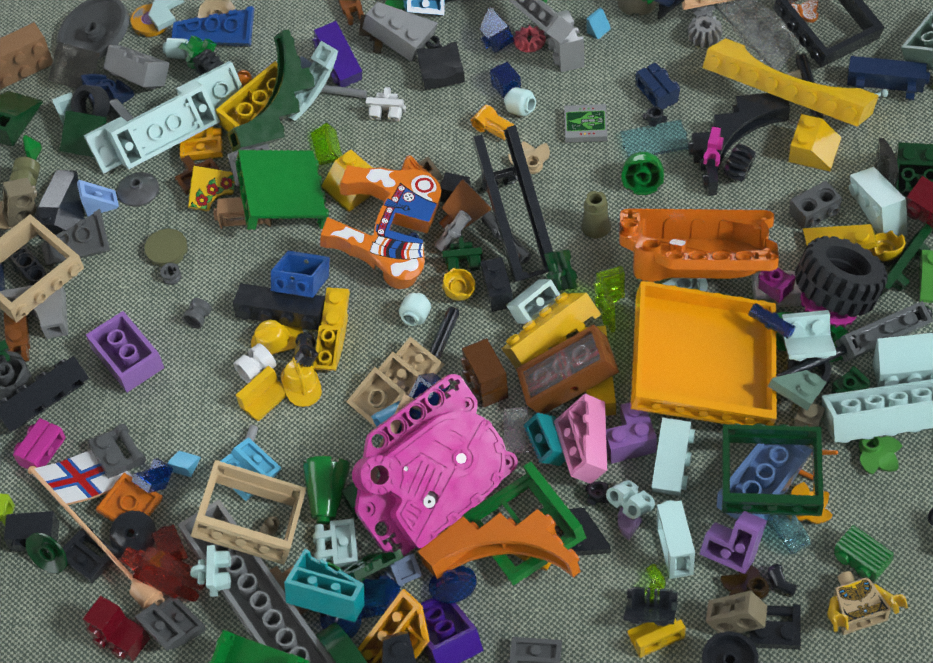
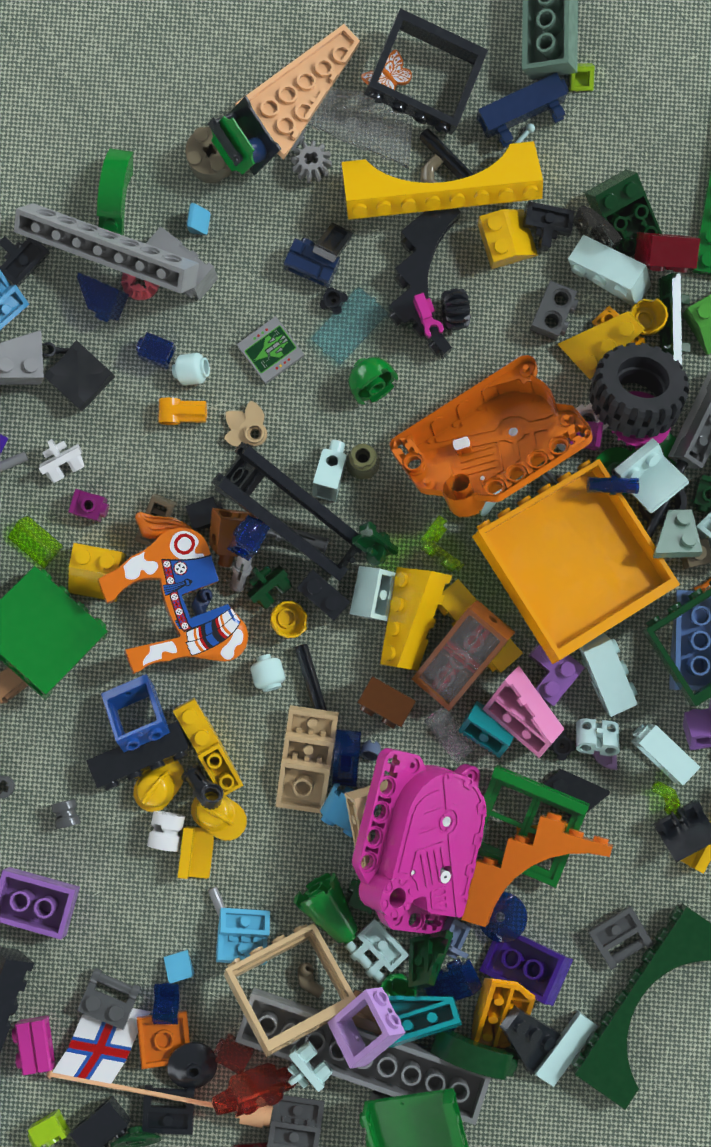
camera: 40 degrees left, 30 degrees up
none -> magenta brick [68,488,109,523]
none -> clear blue head [227,515,270,561]
none -> black tile [312,223,353,263]
none -> light aqua torso [312,440,347,502]
none -> lavender window [327,987,406,1069]
none -> black hinge [523,201,575,252]

